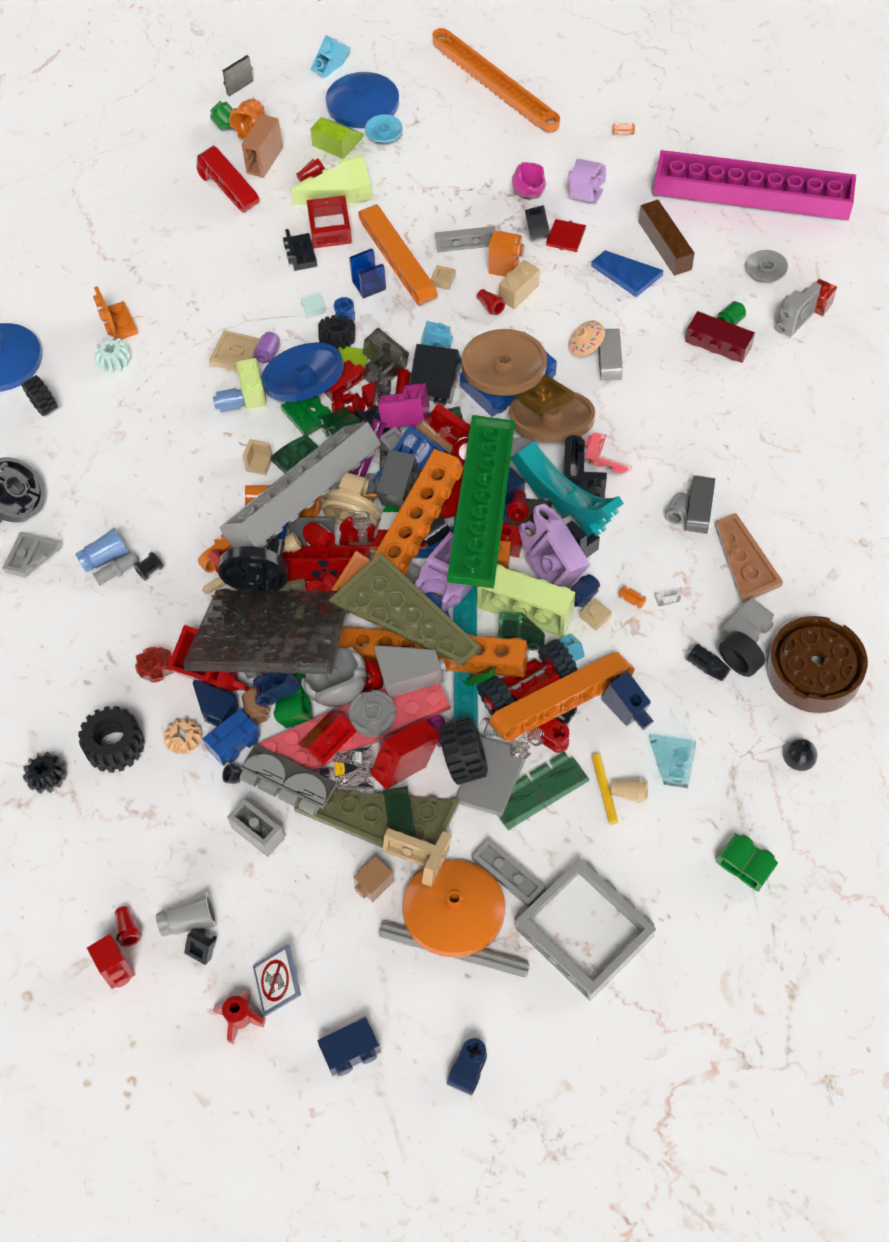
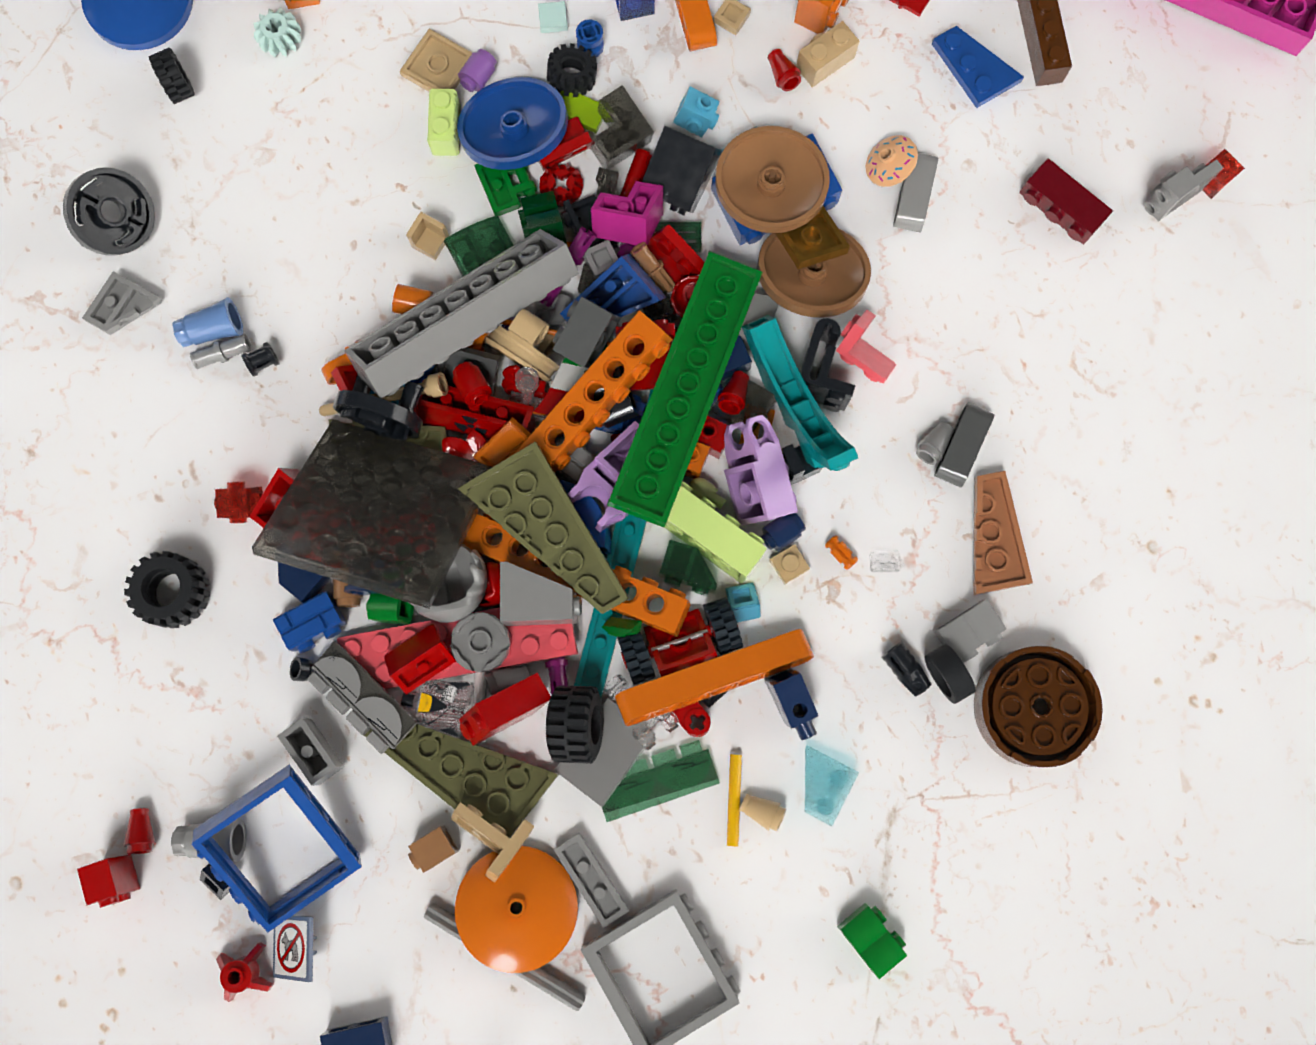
camera: 10 degrees right, 20 degrees up
black gear [23,751,66,794] -> none
light nougat gear [163,717,202,754] -> none
medium blue brick [213,388,245,412] -> none
red slope [361,381,378,409] -> none
clear green tile [383,786,416,836] -> none
green brick [717,301,746,325] -> none
light grey dish [747,250,788,282] -> none
black brick [783,738,818,771] -> none
none -> blue window [191,764,362,933]

